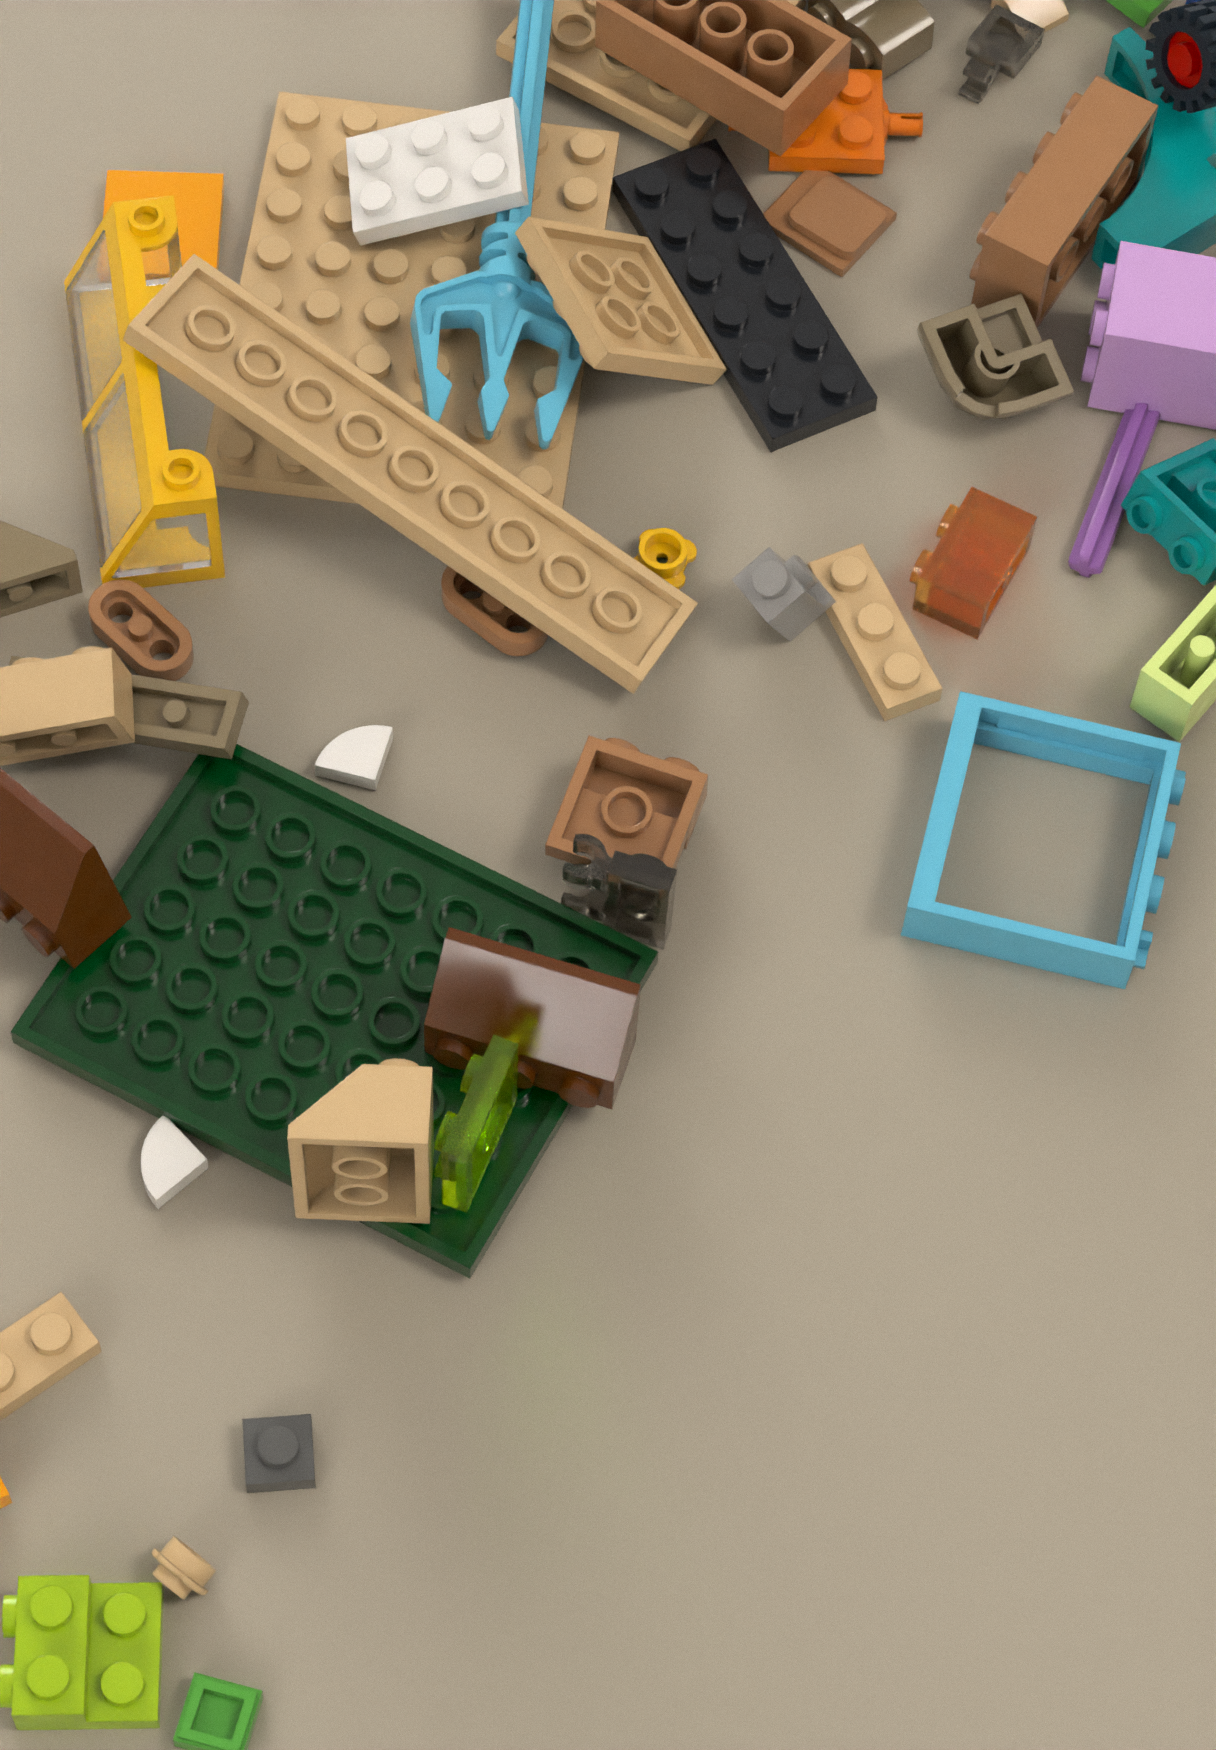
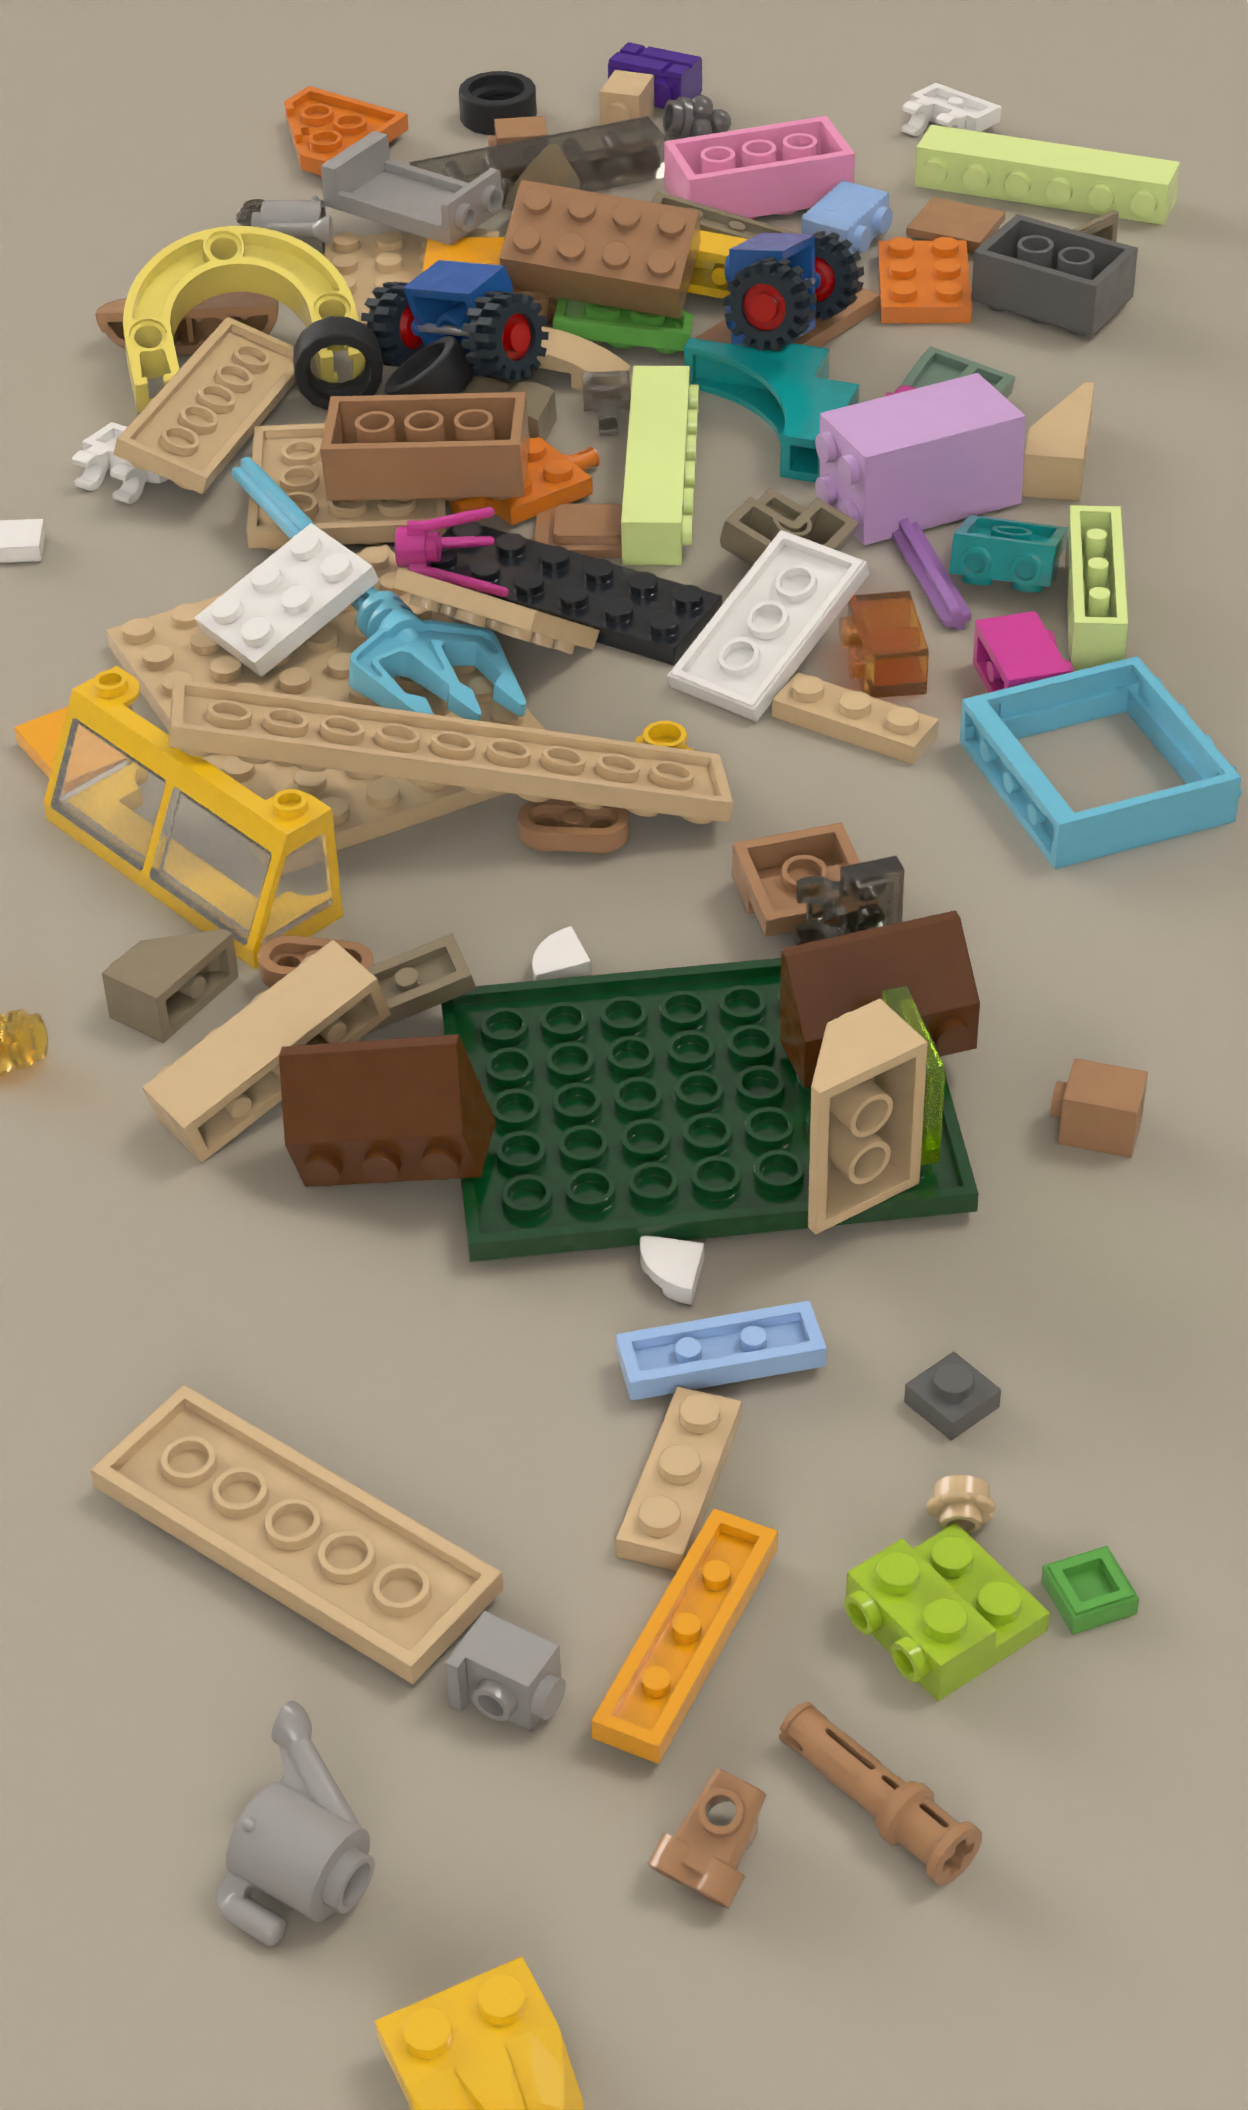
camera: 30 degrees left, 20 degrees down
light grey brick [732,547,836,642] -> none
medium nougat brick [969,75,1158,328] -> none
none -> dark pink plant [395,507,509,597]
none -> light blue plate [616,1300,827,1401]
none -> yellowish green brick [621,366,699,565]
none -> white tile [667,530,870,722]
none -> dark pink brick [972,611,1074,693]
none -> medium nougat brick [1050,1058,1148,1158]

